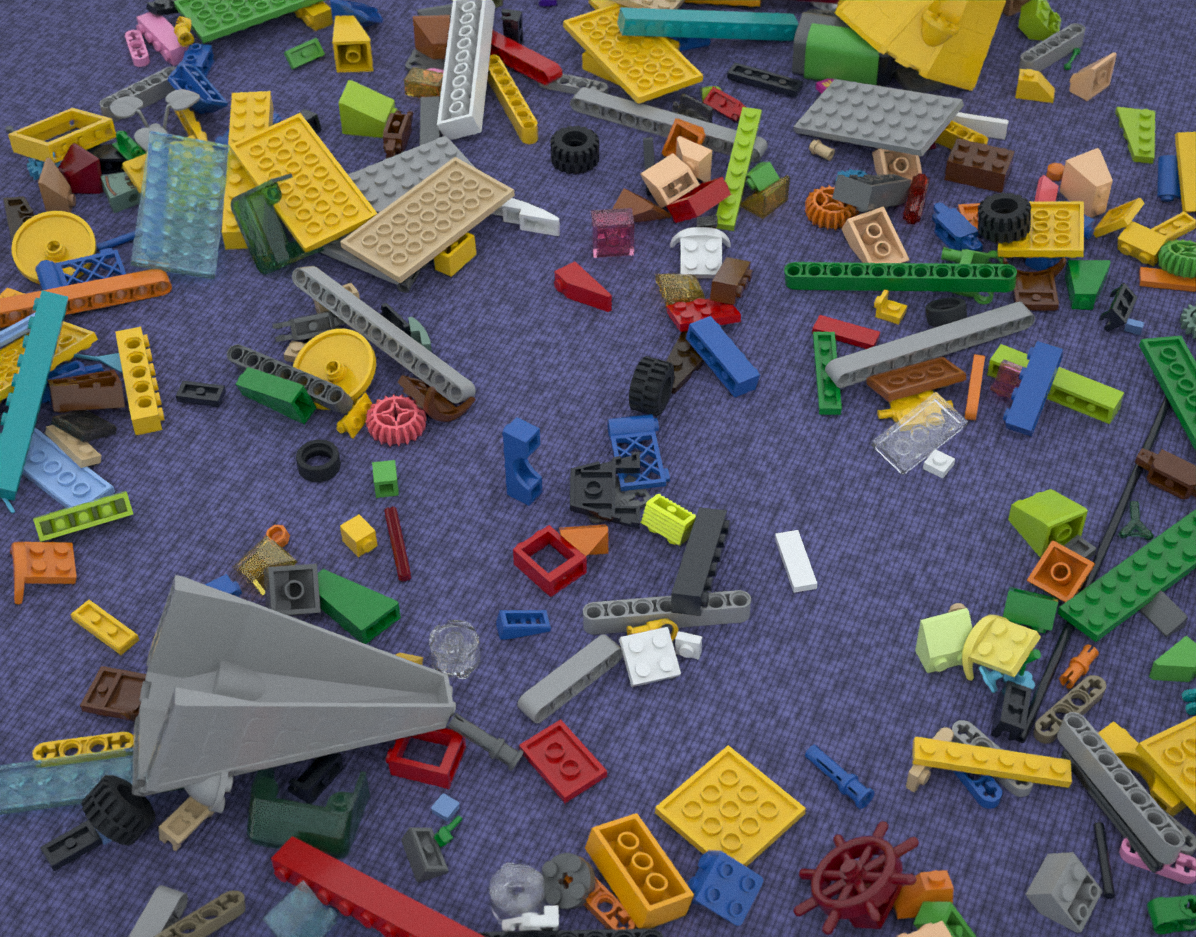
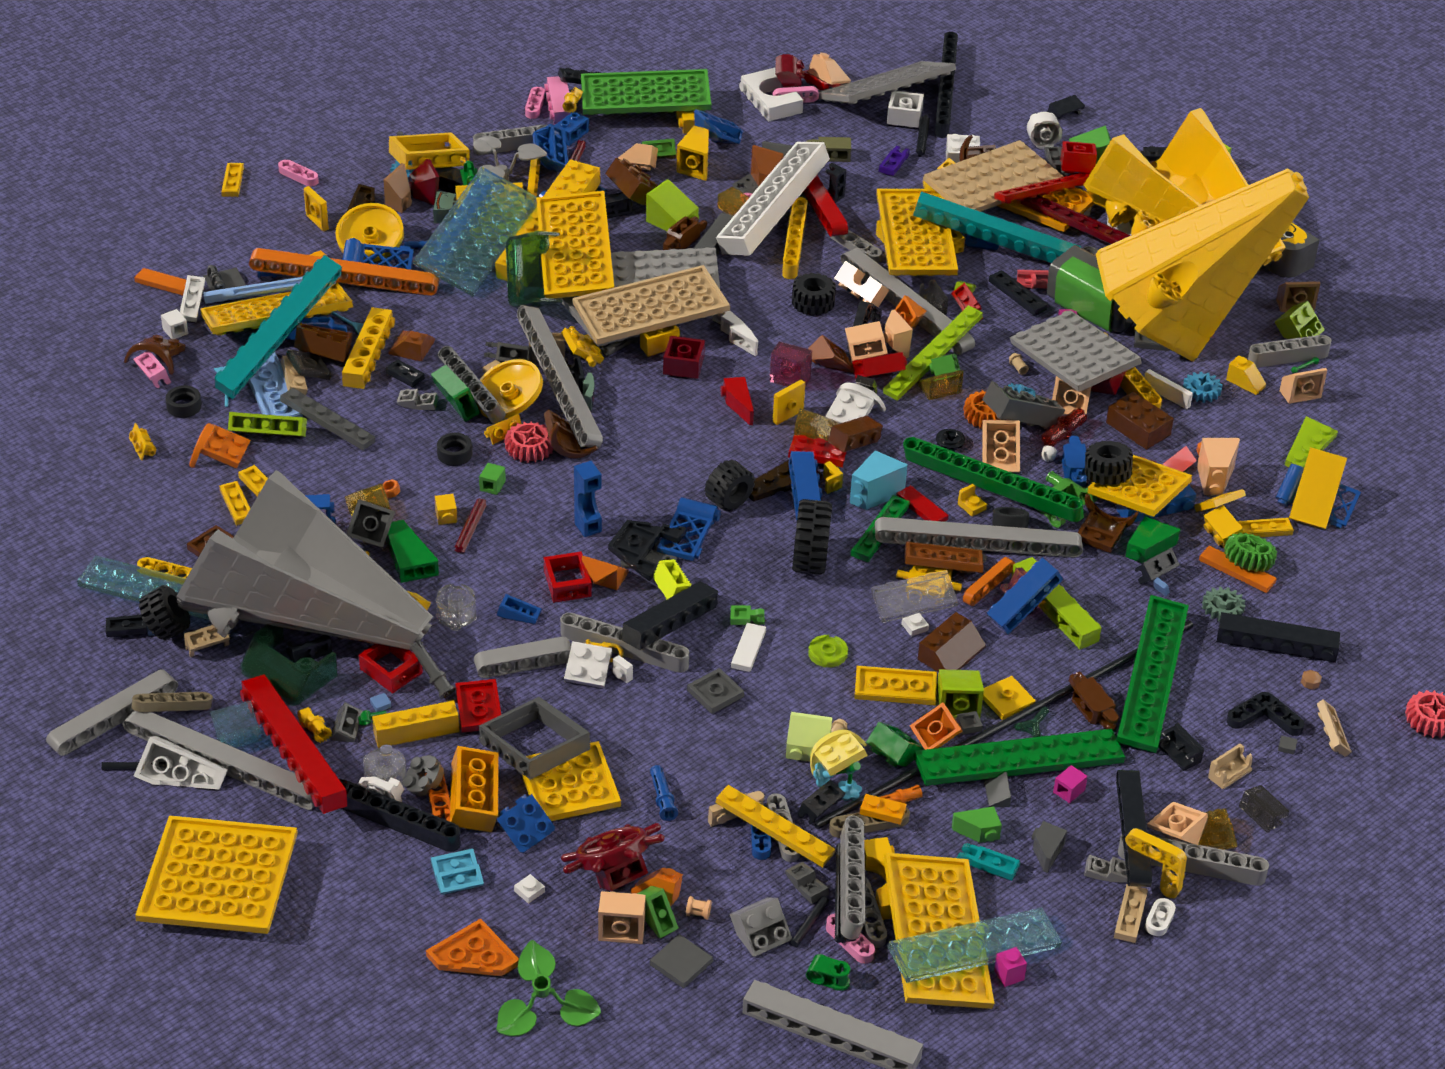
camera: 25 degrees right, 5 degrees down
none -> yellow plate [238,465,268,497]
none -> dark grey plate [280,388,376,450]
none -> yellow connector [297,707,332,743]
none -> yellow brick [372,700,459,748]
none -> dark orange slope [388,331,435,362]
none -> light grey slope [397,389,439,410]
none -> dark grey window [479,697,590,780]
none -> yellow plate [561,326,604,367]
none -> dark red axle [569,140,586,162]
none -> reddish brown brick [605,157,658,206]
none -> light nougat slope [618,143,658,171]
none -> dark red brick [663,336,705,379]
none -> light nougat bush [686,896,712,920]
none -> dark grey plate [687,668,744,714]
none -> bright green plate [730,605,765,625]
none -> yellow plate [773,380,805,425]
none -> dark grey slope [785,862,830,904]
none -> black tyre [792,499,832,575]
none -> lime tile [808,635,848,668]
none -> yellow bracket [823,461,843,494]
none -> arch [835,261,889,307]
none -> medium azure slope [850,451,907,510]
none -> yellow tile [854,666,937,705]
none -> light orange plate [860,794,907,825]
none -> reddish brown slope [917,612,986,672]
none -> black gear [936,429,965,451]
none -> yellow plate [983,676,1036,720]
none -> coral hips [1017,270,1049,289]
none -> white hinge [1041,446,1057,462]
none -> dark azure gear [1183,372,1222,403]

